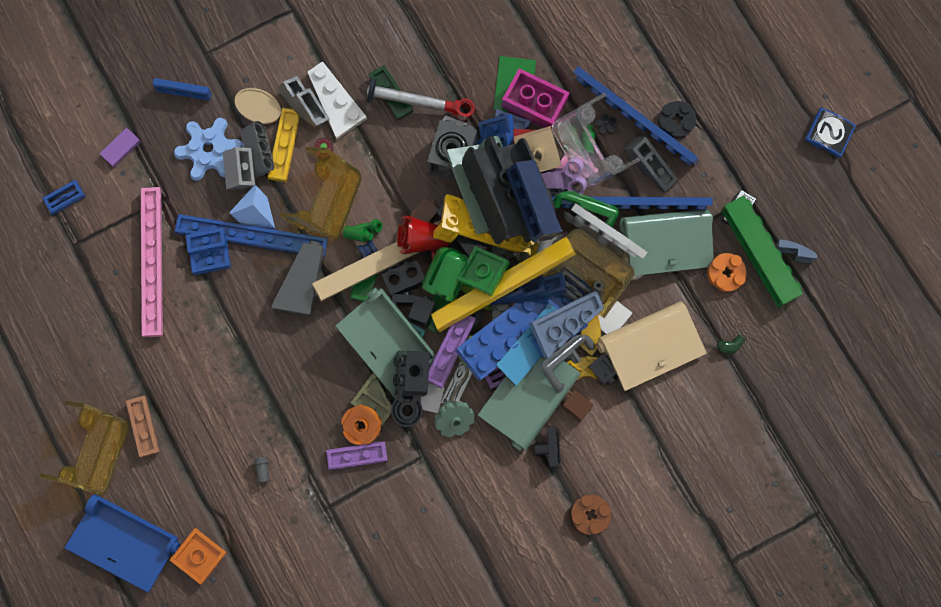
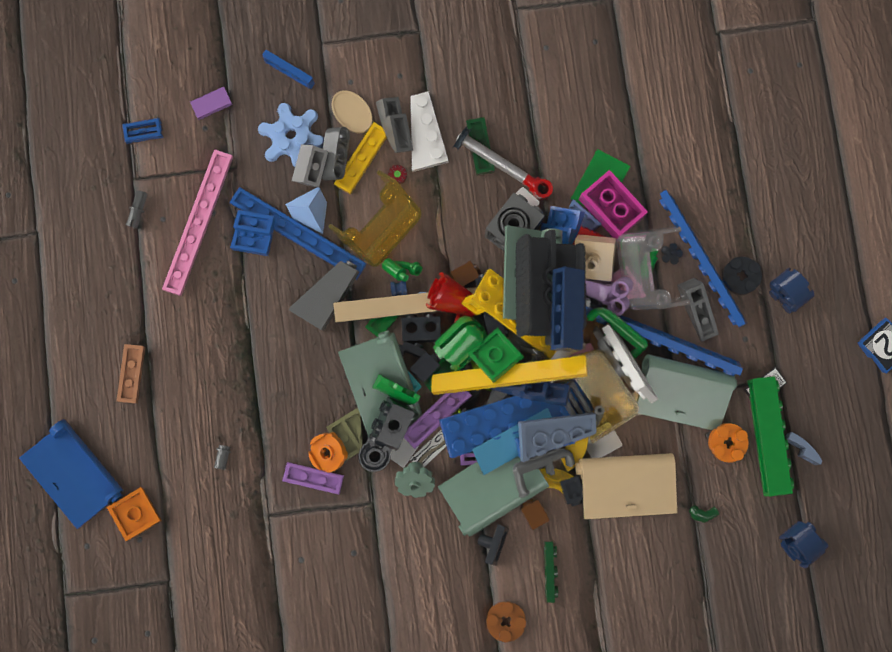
camera: 25 degrees right, 5 degrees up
clear yellow windscreen [39,401,129,495] -> none
none -> dark grey axle [126,191,147,229]
none -> green slope [372,374,420,405]
none -> dark green plate [544,541,558,603]
none -> dark blue brick [769,268,814,314]
none -> dark blue brick [779,521,828,568]

